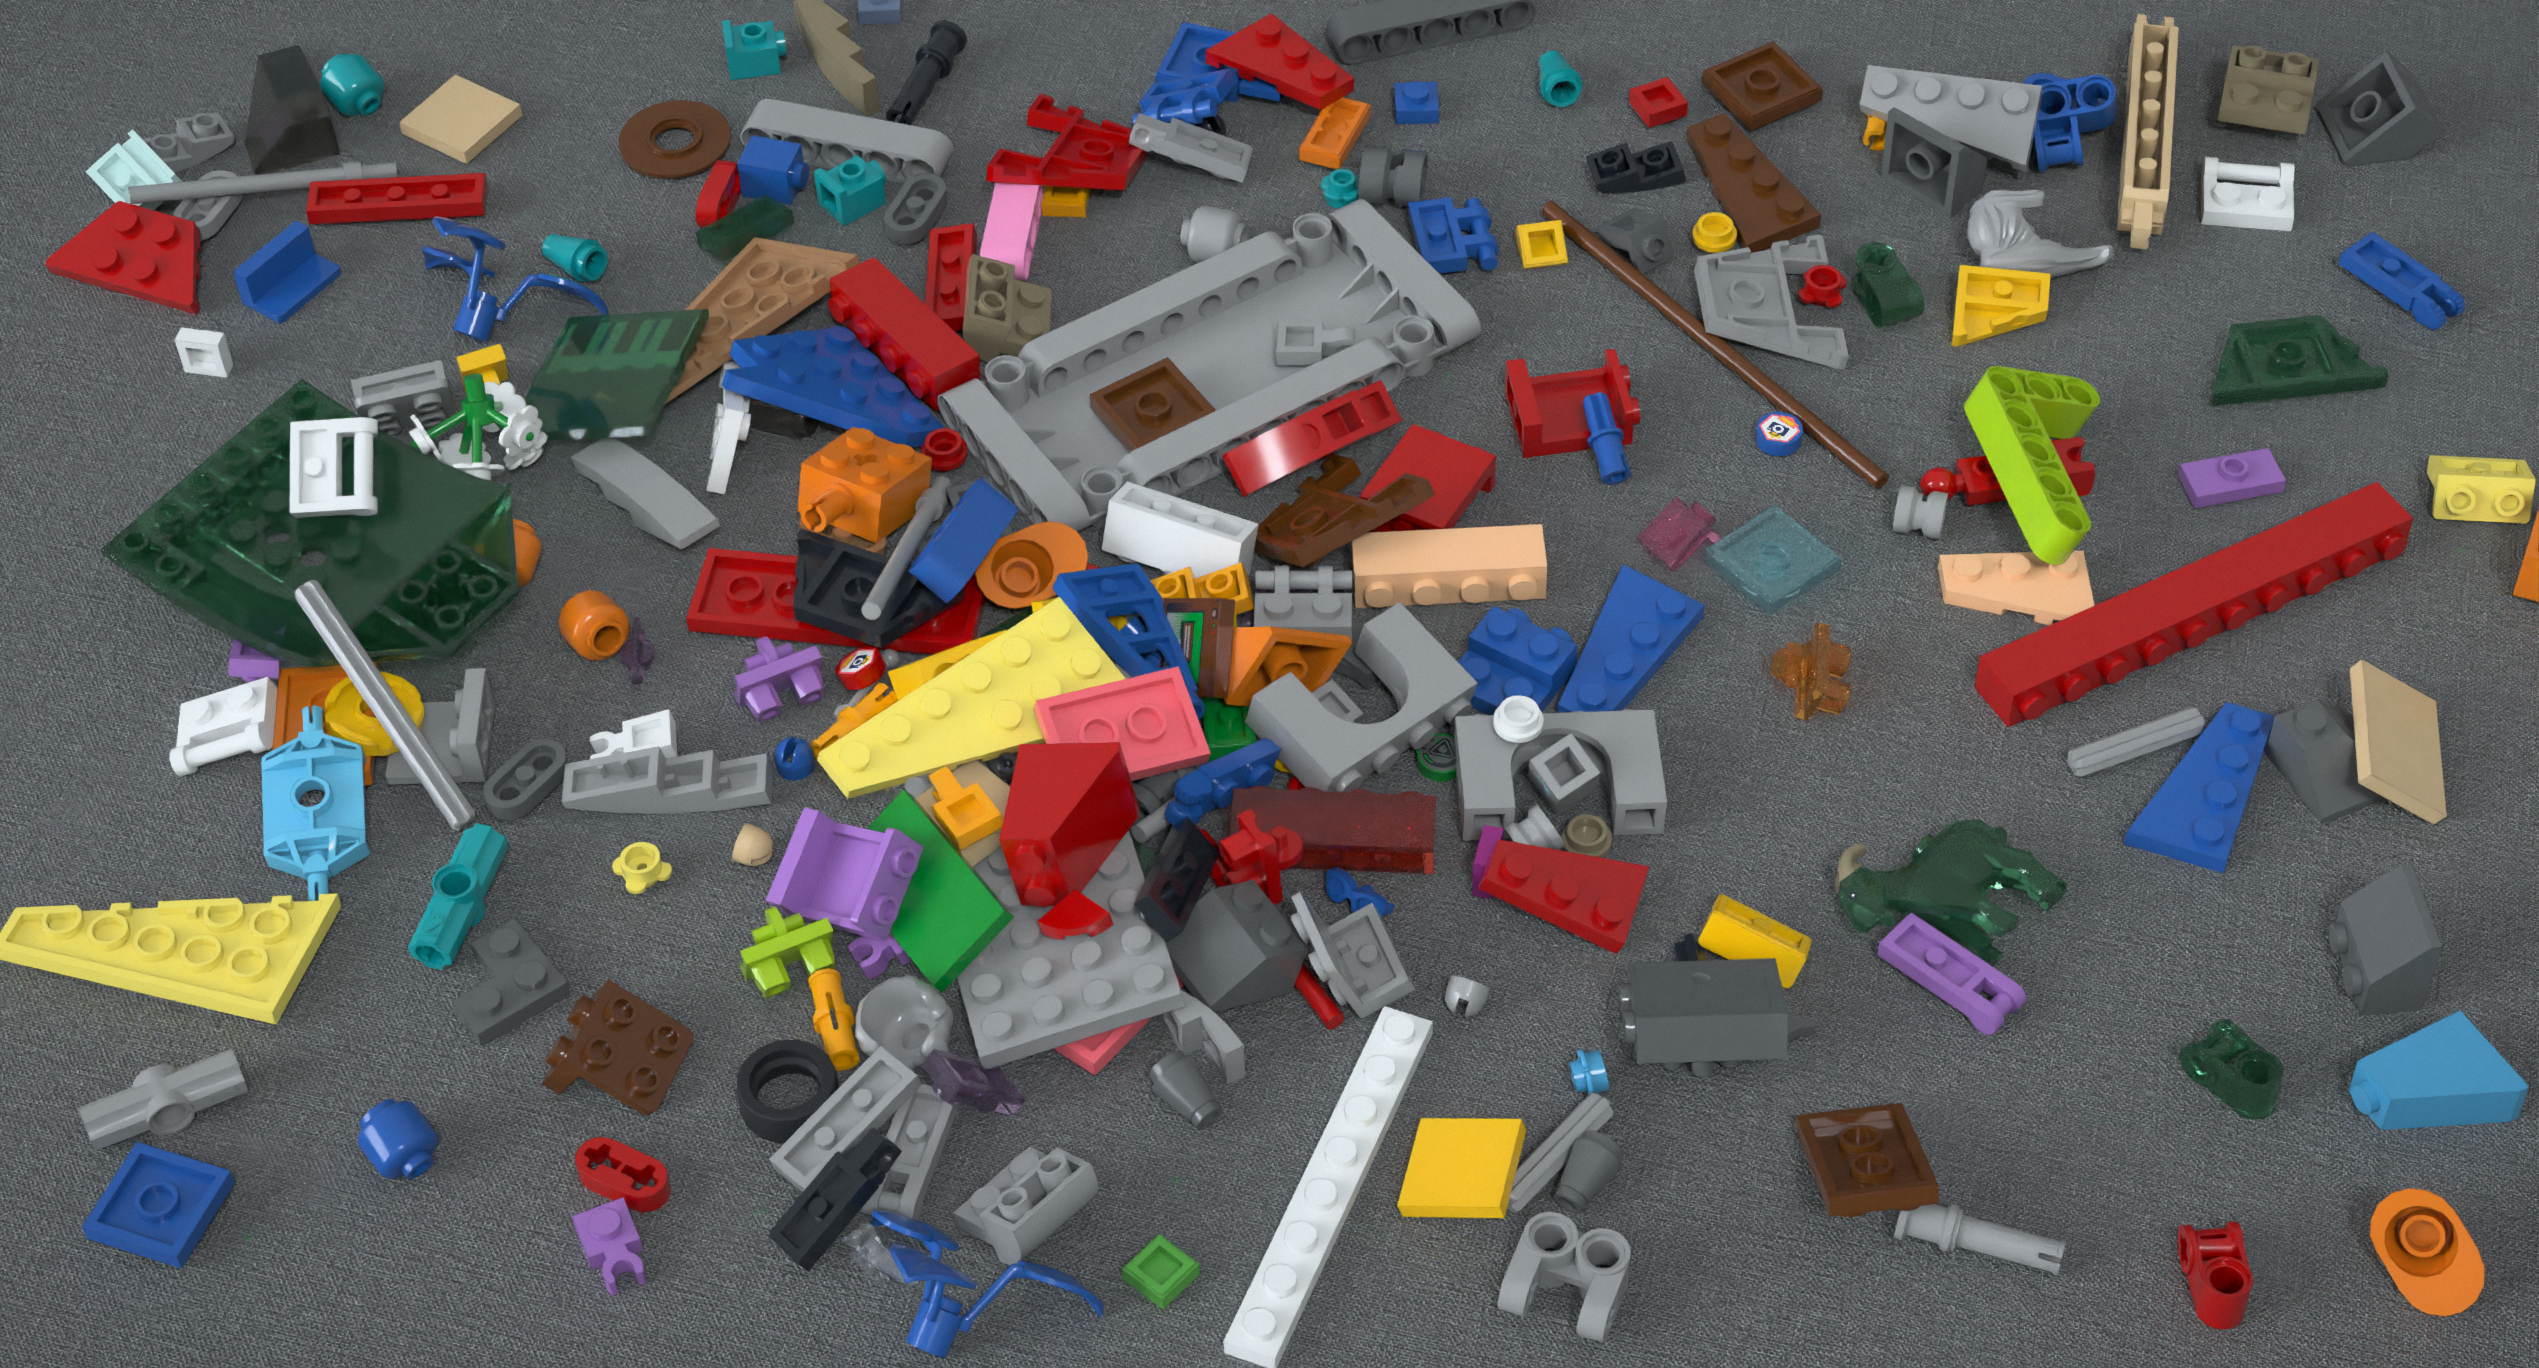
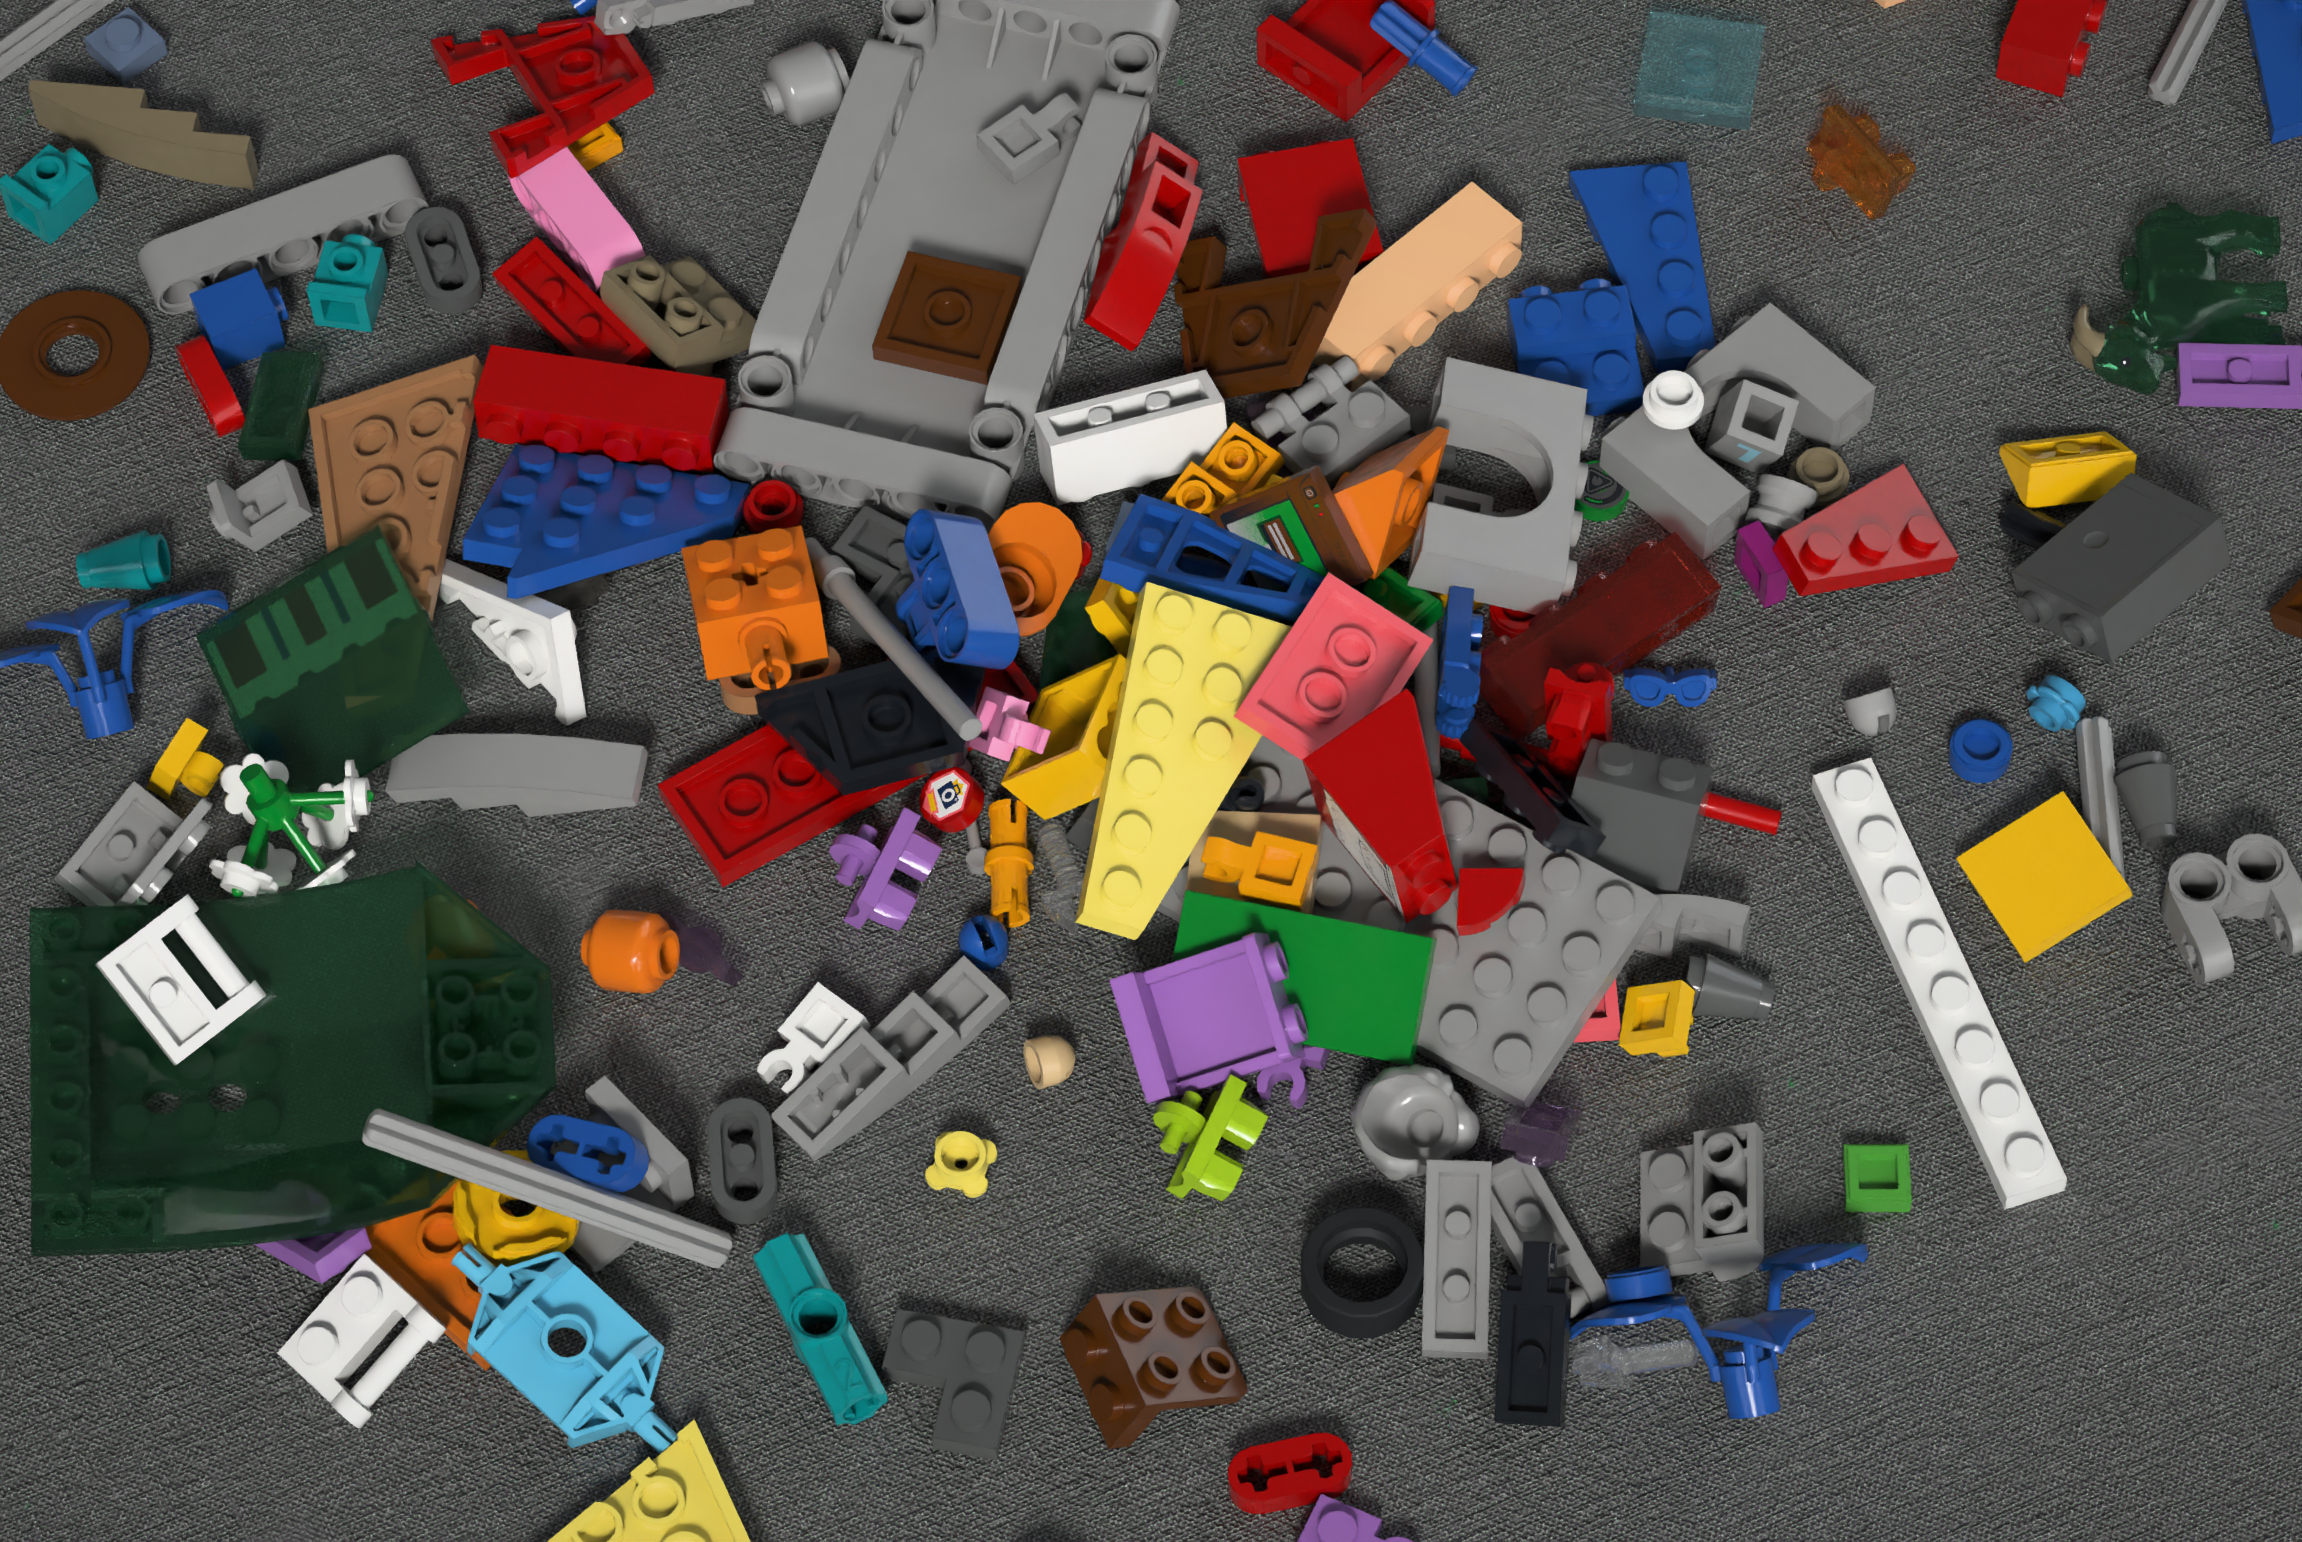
camera: 40 degrees left, 10 degrees up
light orange pin [808,968,860,1071] -> none
black pin [886,20,967,125] -> none
light grey bracket [1290,891,1416,1019] -> none
clear pink bracket [1638,496,1722,572] -> none
none -> light grey bracket [206,459,313,552]
none -> blue beam [527,1115,649,1192]
none -> bright pink plate [969,686,1051,762]
none -> blue tile [1604,1265,1673,1302]
none -> yellow tile [1618,980,1695,1057]
none -> blue tile [1948,719,2013,783]

